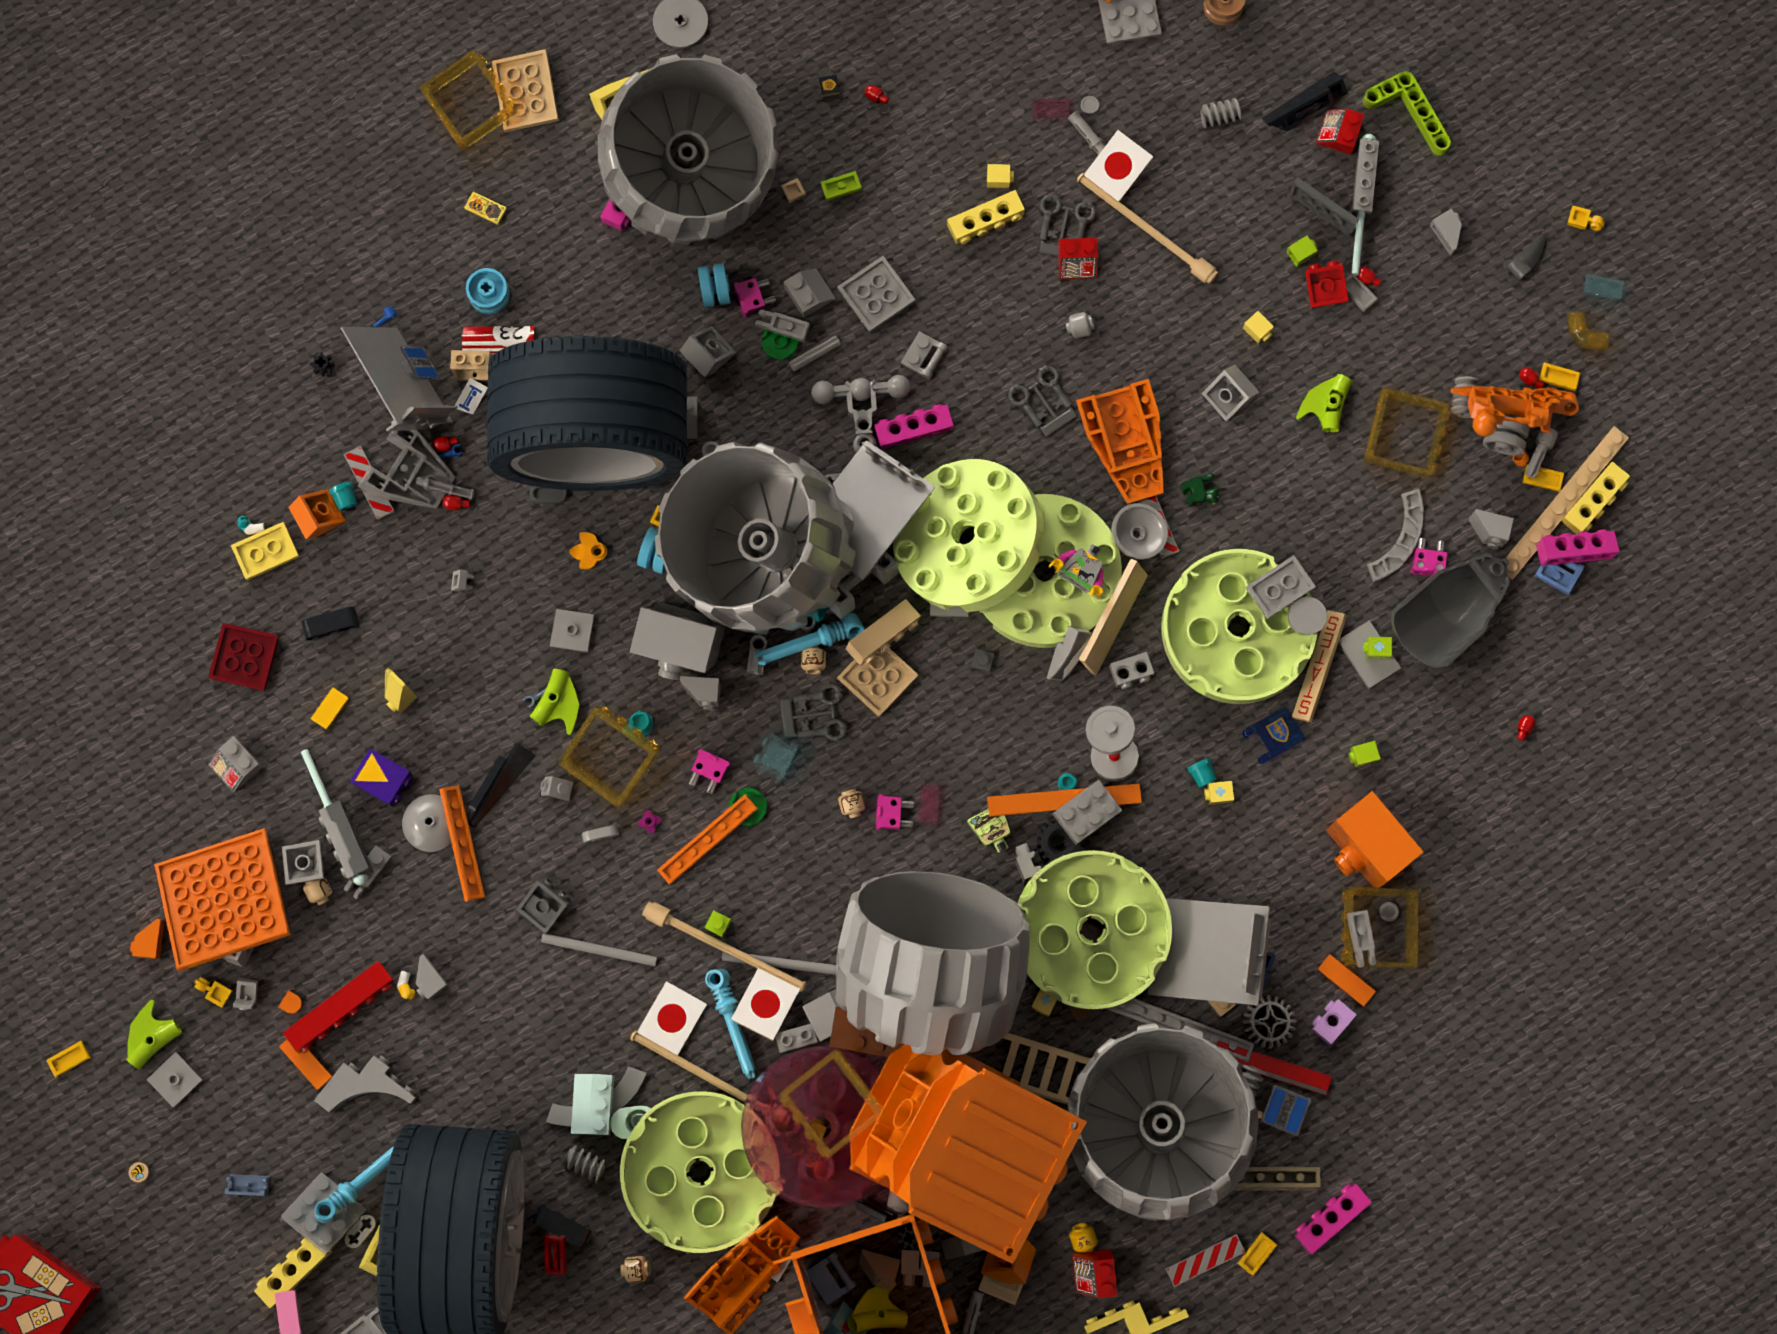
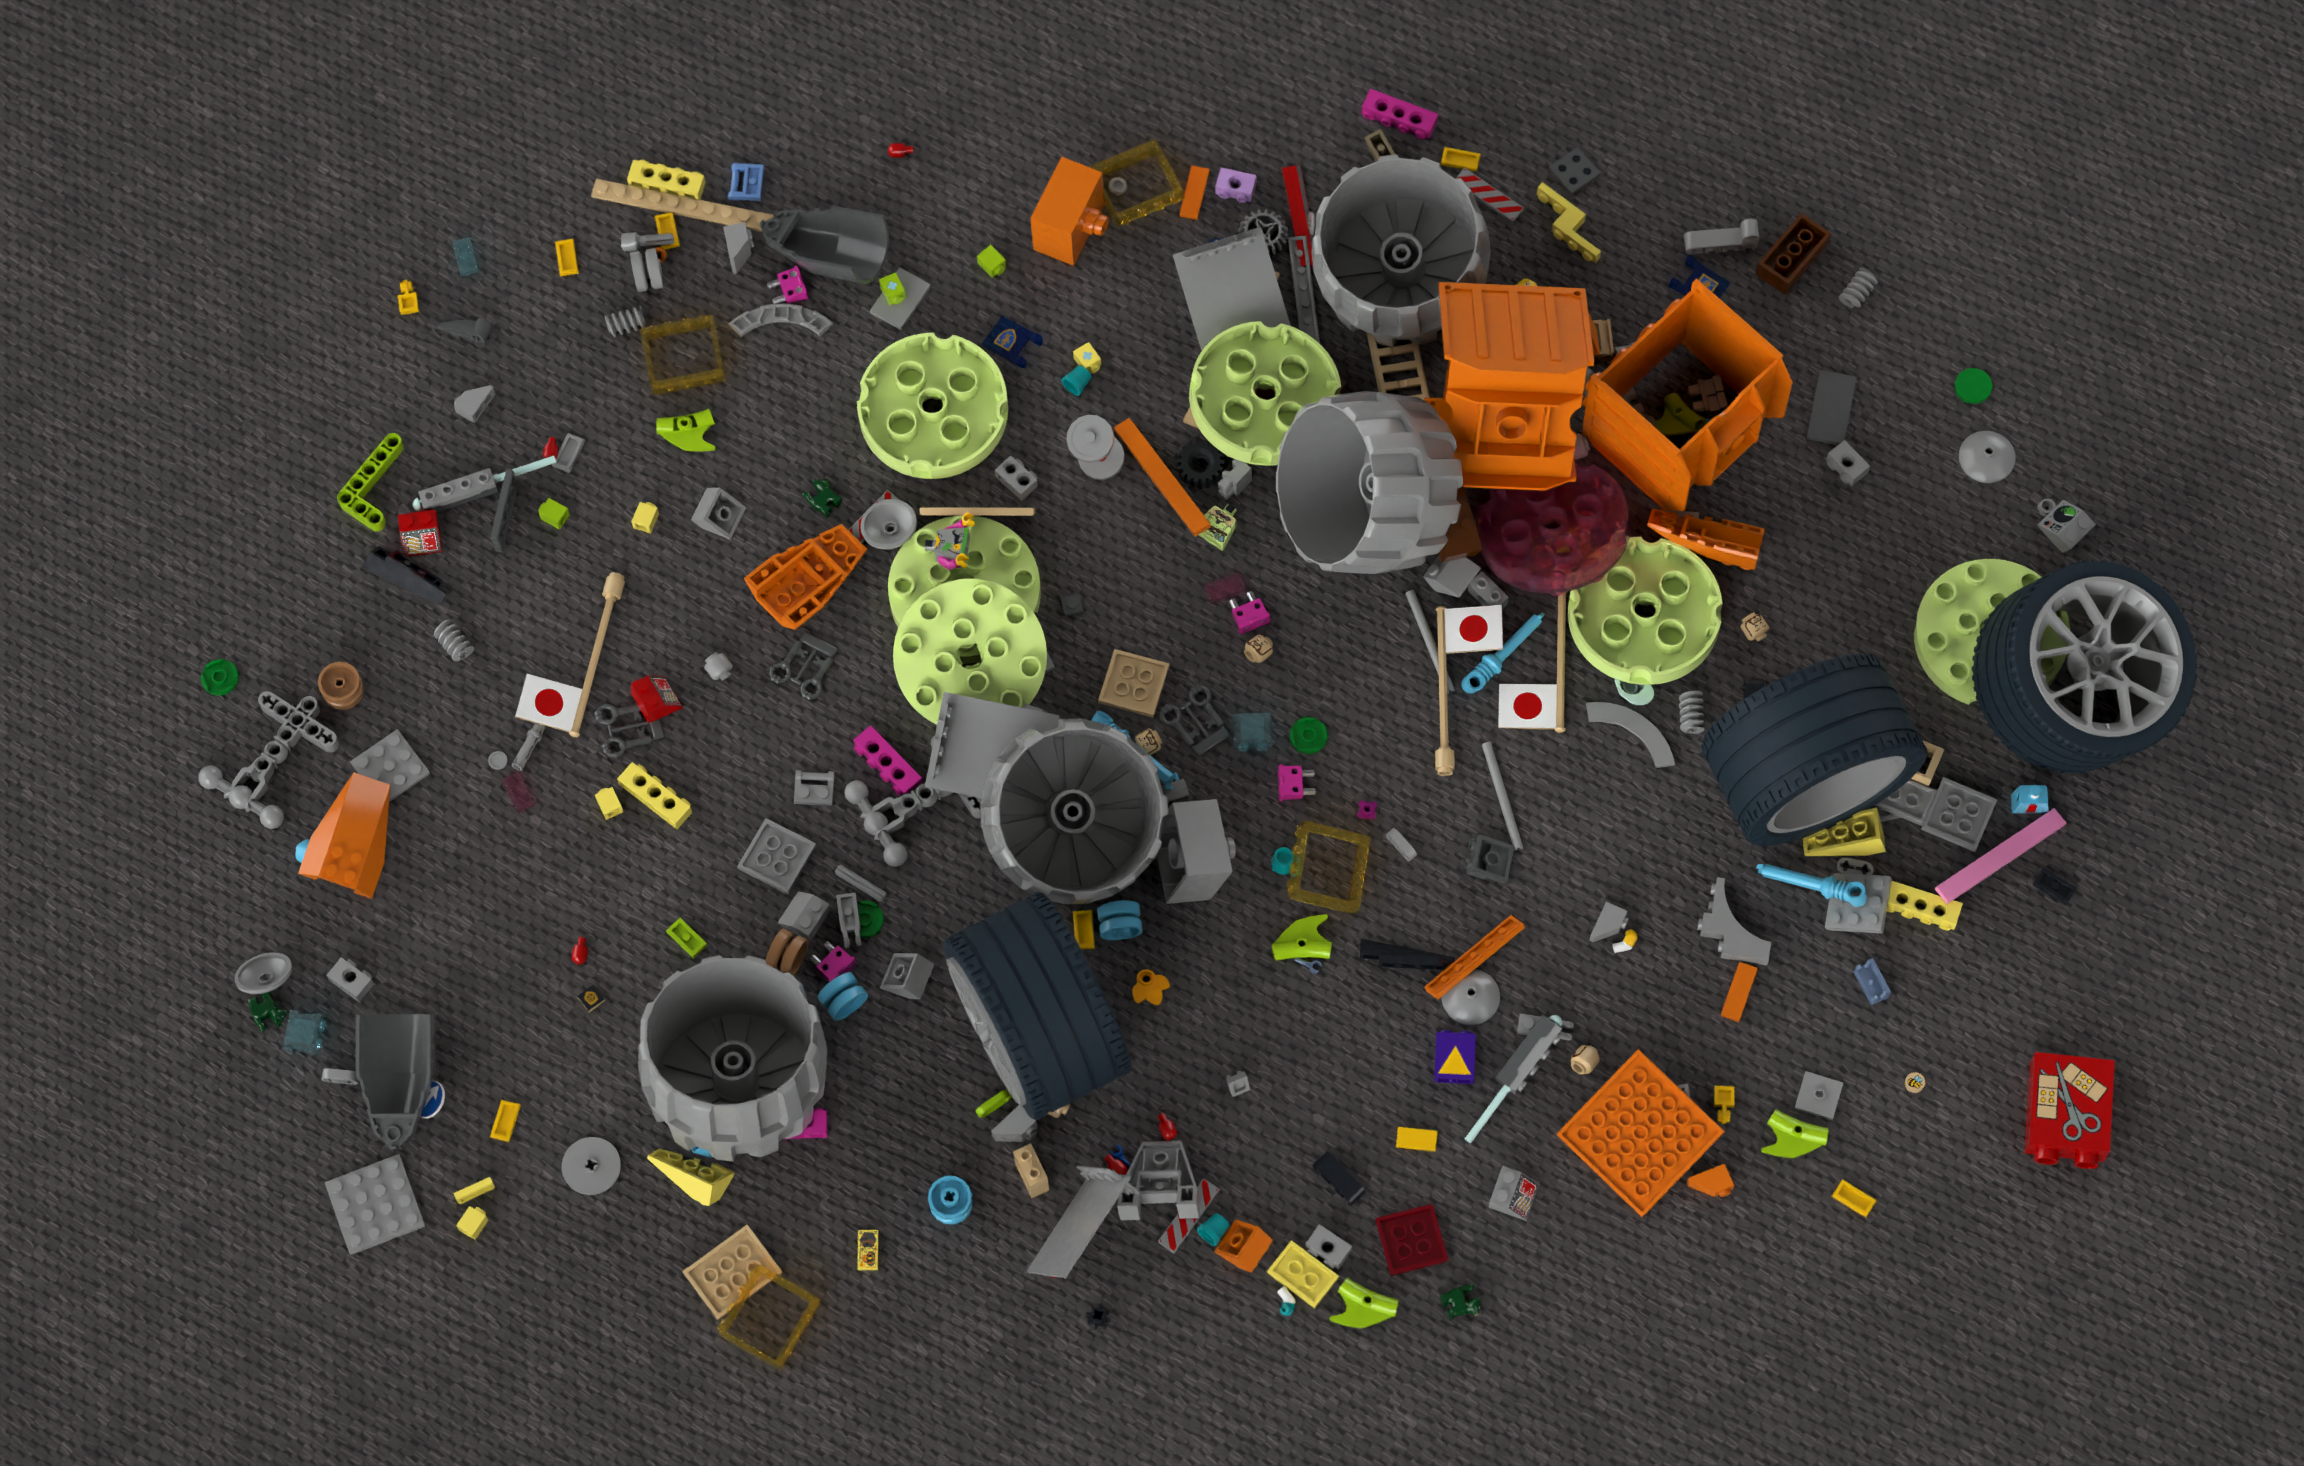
camera: 115 degrees left, 10 degrees down
light grey bracket [233,978,258,1011] -> none
orange tile [278,990,302,1014] -> none
light grey slope [282,840,324,885] -> none
red brick [283,961,394,1053] -> none
blue hand [373,306,397,327] -> none
light yellow wedge [385,668,417,713] -> none
piece [400,346,440,379] -> none
light grey piece [416,477,474,500] -> none
white sticker [455,378,488,414] -> none
sticker [462,326,535,354] -> none
light grey bracket [541,776,573,801] -> none
light grey plate [550,609,594,653] -> none
light aqua slope [571,1074,614,1136] -> none
orange tile [657,794,758,885] -> none
light grey slope [680,676,721,710] -> none
lime brick [705,910,732,938] -> none
clear yellow window [779,1049,883,1158] -> none
tan brick [846,599,921,666] -> none
black tile [855,1197,898,1223] -> none
light grey slope [1047,626,1092,681] -> none
light grey plate [1052,780,1122,845] -> none
teal plate [1058,773,1077,790] -> none
red slope [1072,1249,1117,1298] -> none
light grey plate [1246,555,1316,619] -> none
piece [1260,1085,1311,1136] -> none
light grey tile [1288,597,1327,635] -> none
tan tile [1292,610,1347,723] -> none
red plate [1305,260,1349,308] -> none
light grey hinge [1347,910,1376,968] -> none
orange piece [1451,386,1579,437] -> none
red cylinder [1519,367,1544,389] -> none
dark pink brick [1536,529,1620,566] -> none
clear yellow cylinder [1567,312,1609,351] -> none
none -> medium nougat wheel [766,929,809,976]
none -> light grey brick [1306,1224,1352,1270]
none -> lime pin [1330,1278,1399,1328]
none -> dark green animal [1440,1283,1481,1320]

